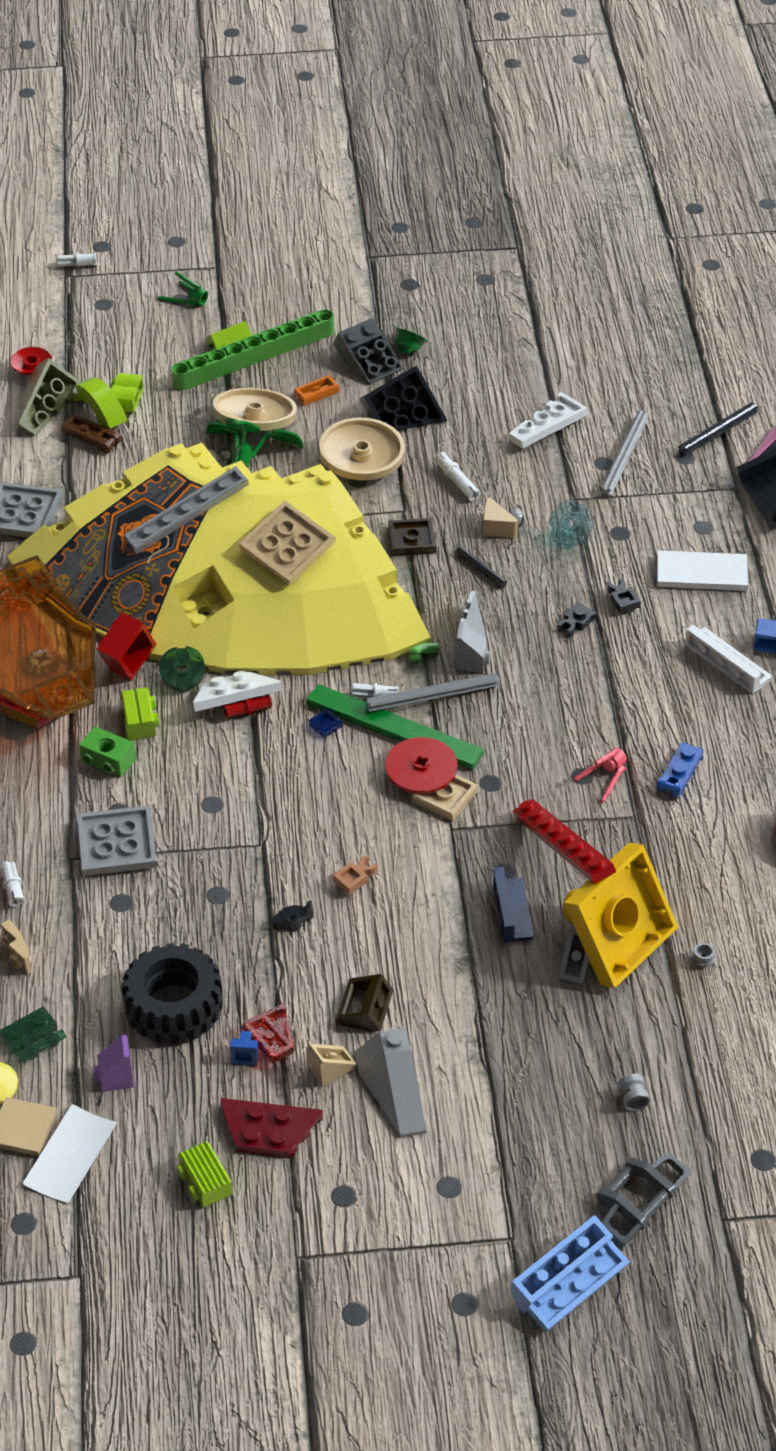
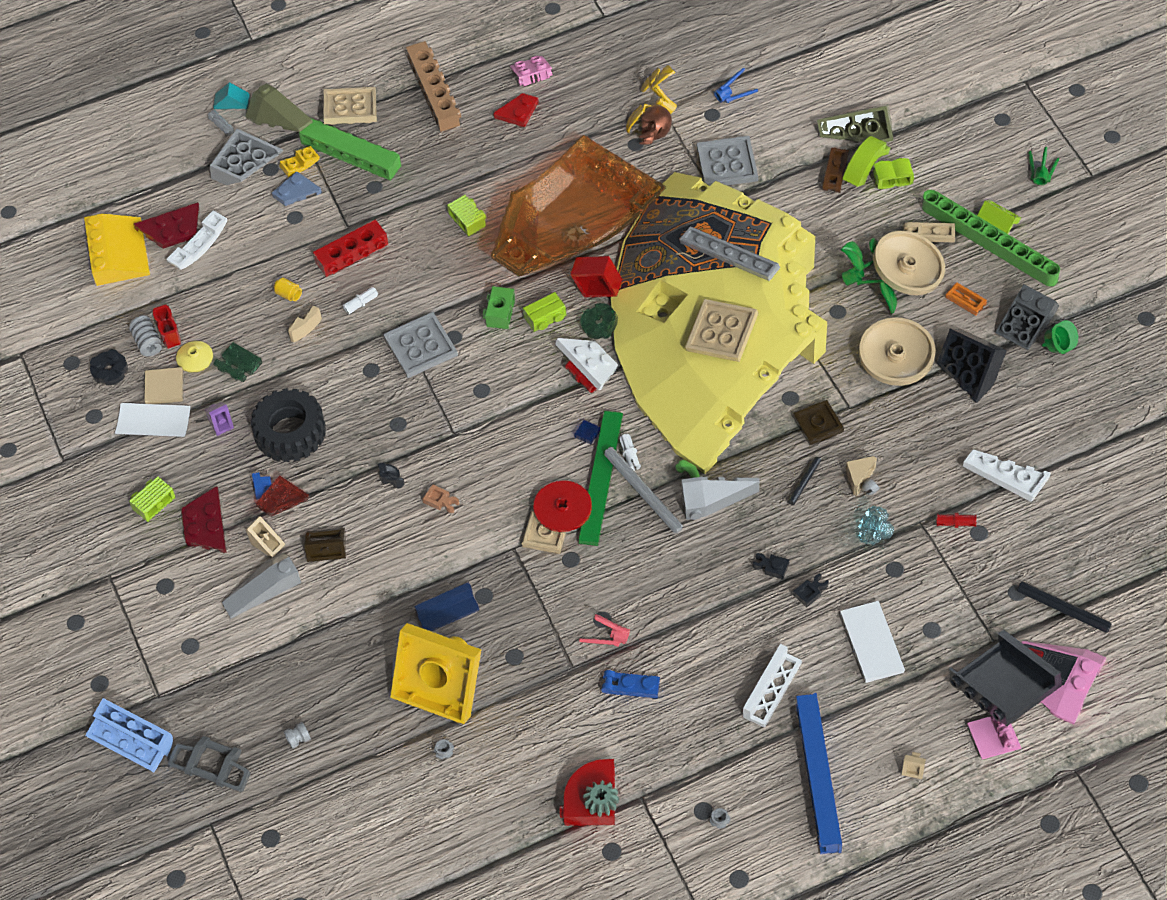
camera: 75 degrees right, 10 degrees up
red dish [10,347,52,375] -> none
white axle [57,252,97,268] -> none
white pin [434,452,481,502] -> none
red plate [512,799,617,884] -> none
light grey axle [601,410,648,496] -> none
none -> tan plate [903,222,955,242]
none -> red pin [937,513,977,528]

